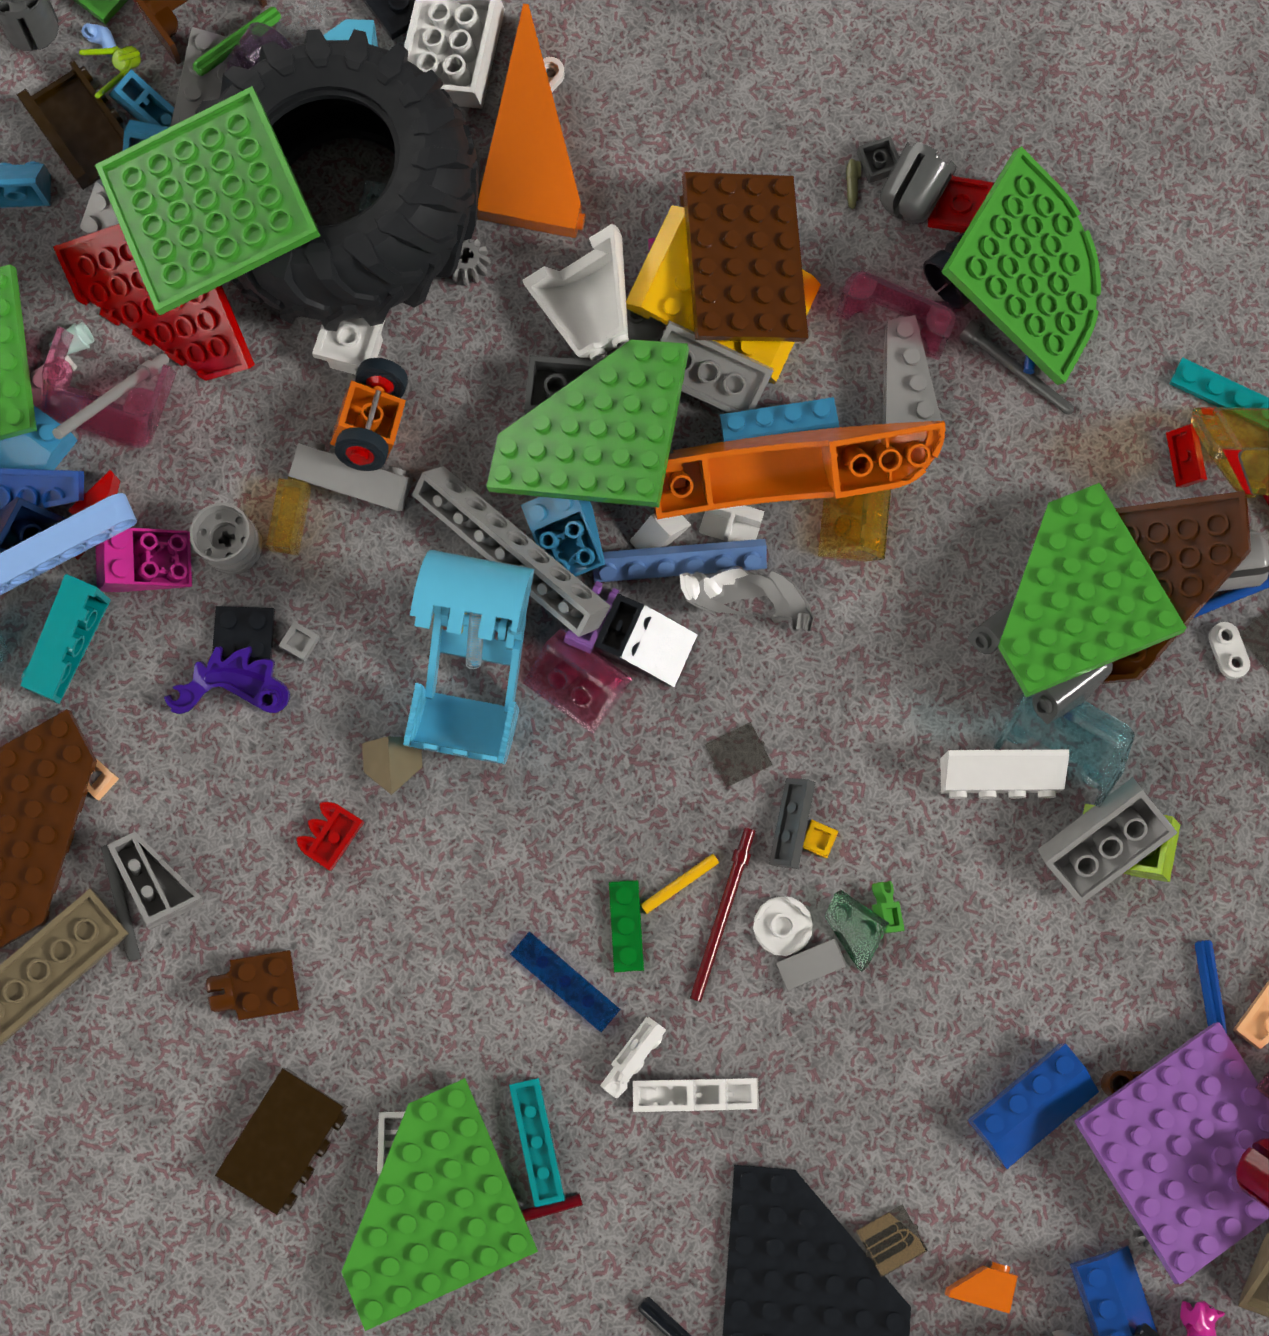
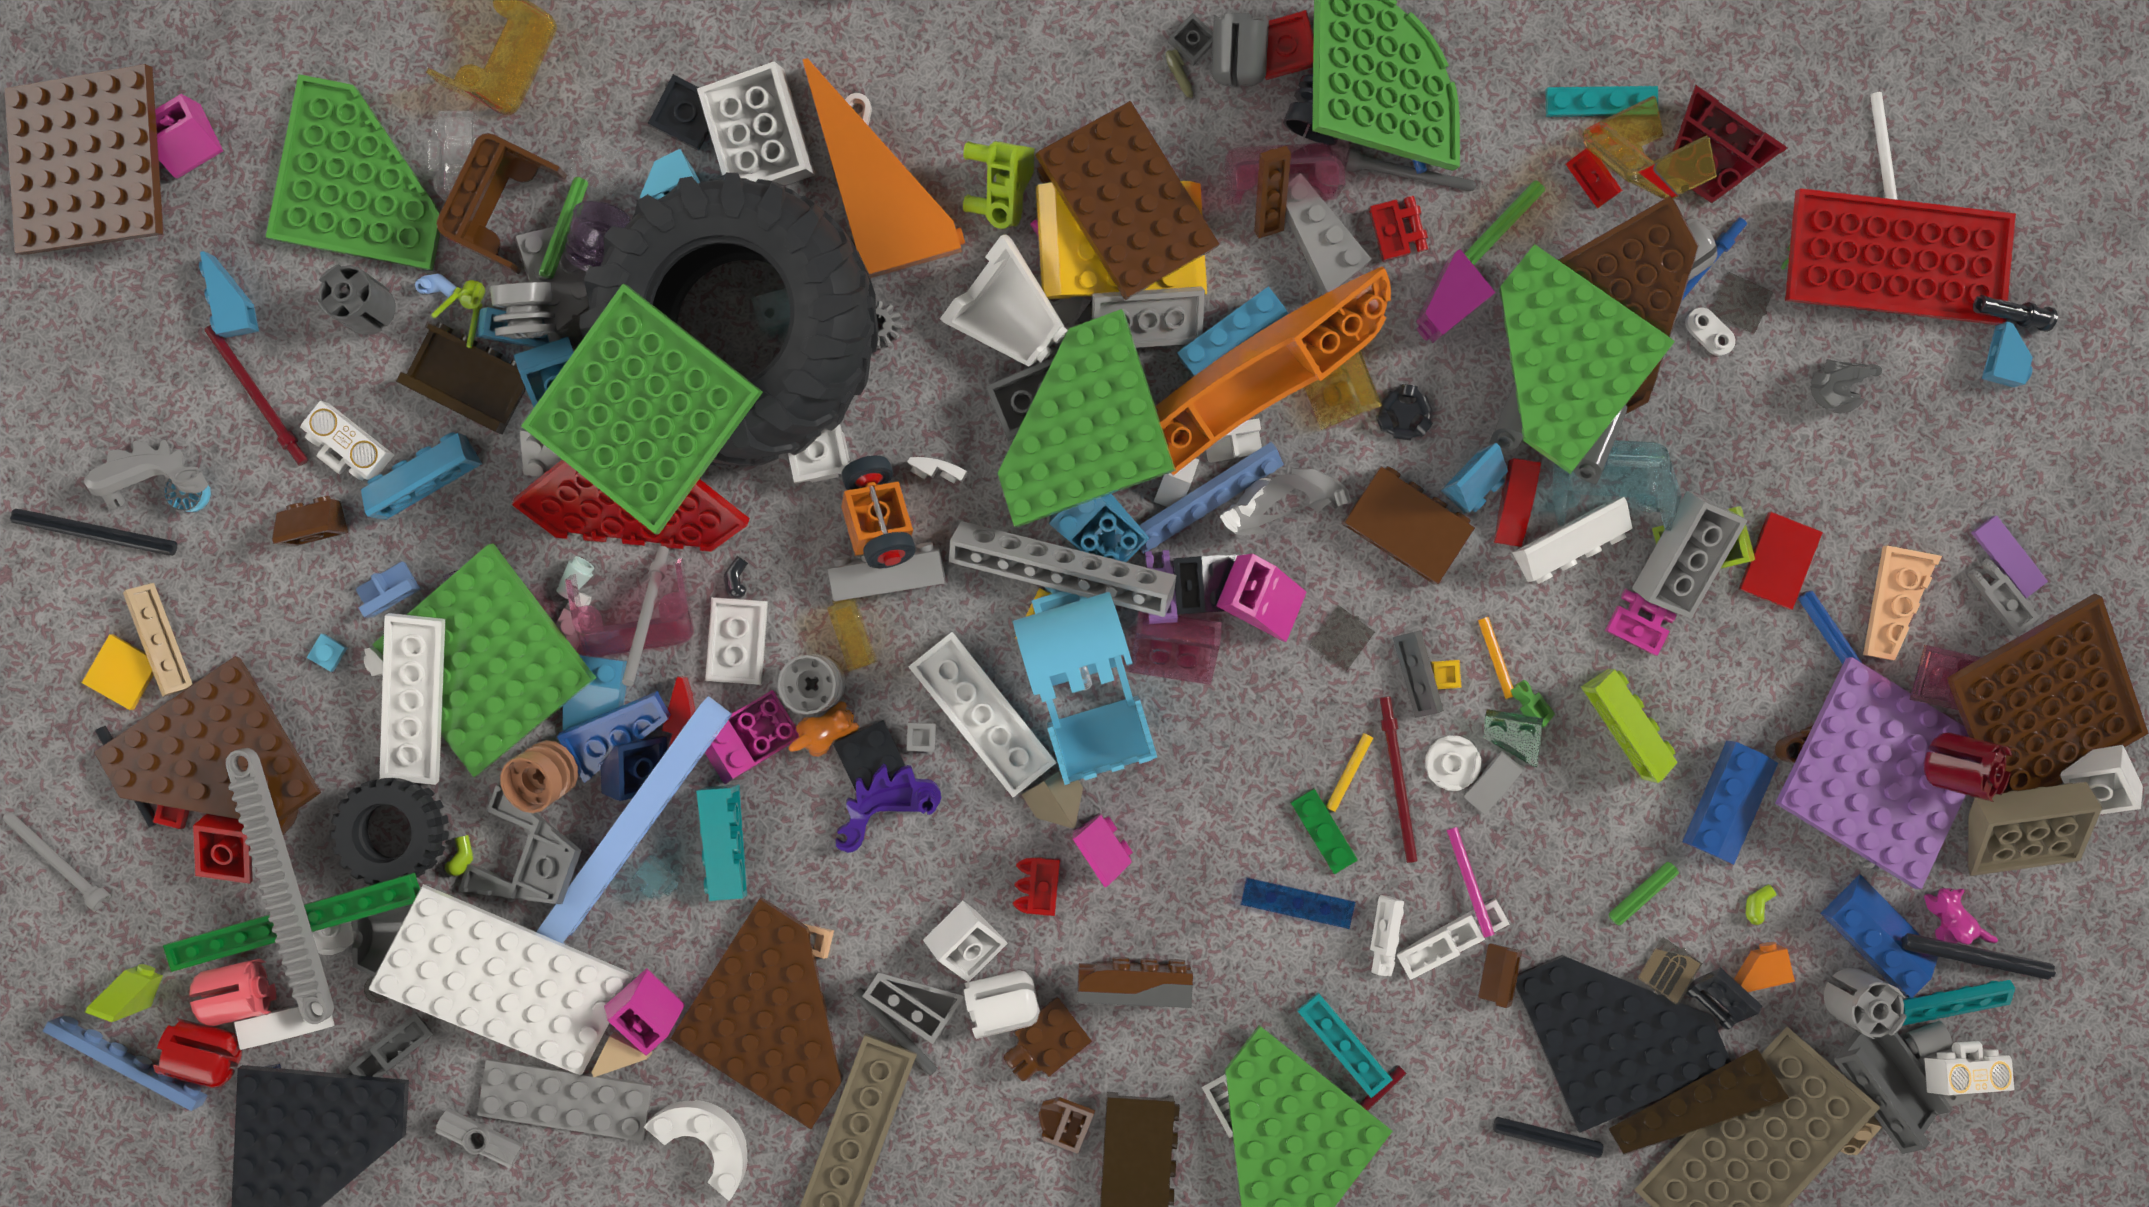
camera: 30 degrees left, 10 degrees up
none -> light grey wheel [490,282,557,339]
none -> white tile [705,597,768,685]
none -> black arm [724,556,748,599]
none -> orange animal [789,701,859,757]
none -> white slope [907,457,968,484]
none -> white plate [908,632,1057,797]
none -> white slope [923,901,1008,982]
none -> lime piece [963,141,1035,229]
none -> white cylinder [964,970,1040,1039]
none -> reddish brown slope [1038,1097,1095,1154]
none -> dark pink slope [1073,813,1133,887]
none -> reddish brown piece [1077,957,1193,1008]
none -> dark pink slope [1216,554,1307,642]
none -> reddish brown plate [1254,145,1291,239]
none -> reddish brown panel [1341,466,1475,585]
none -> red plate [1368,196,1428,262]
none -> black piece [1376,384,1433,441]
none -> magenta slope [1416,249,1496,343]
none -> dark azure slope [1441,443,1508,513]
none -> dark pink bar [1447,827,1495,938]
none -> bright green axle [1464,180,1545,265]
none -> light orange bar [1478,617,1514,699]
none -> reddish brown panel [1478,943,1522,1008]
none -> red slope [1494,458,1541,547]
none -> lime slope [1581,669,1678,783]
none -> dark pink plate [1605,589,1676,656]
none -> bright green axle [1609,862,1679,926]
none -> black plate [1684,968,1762,1030]
none -> red tile [1738,512,1823,610]
none -> lime arm [1745,884,1777,925]

